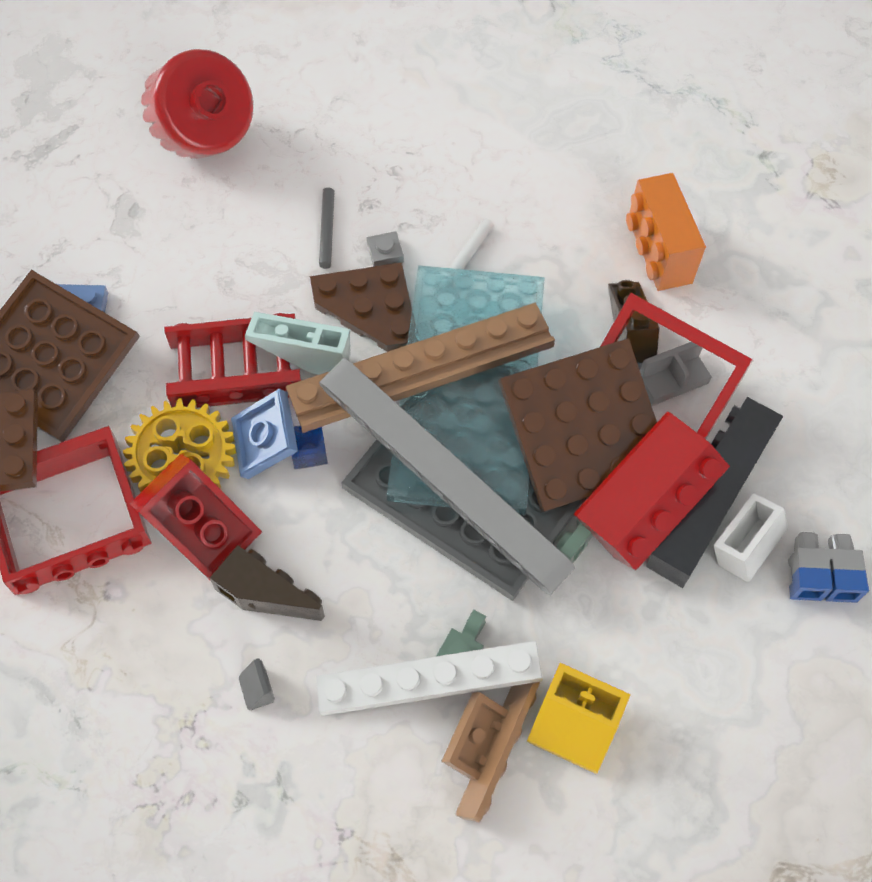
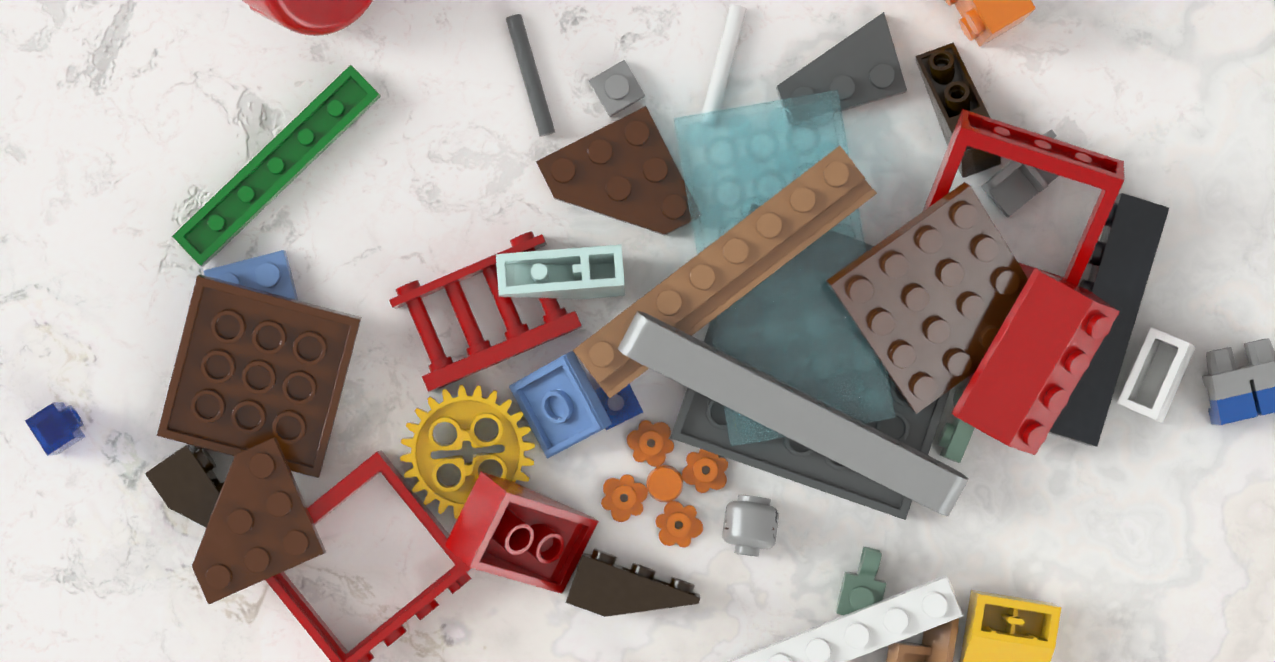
camera: 15 degrees left, 25 degrees up
none -> green plate [172,65,381,267]
none -> orange plant [601,420,728,547]
none -> light grey head [722,495,779,557]
none -> dark grey wing [776,12,907,127]

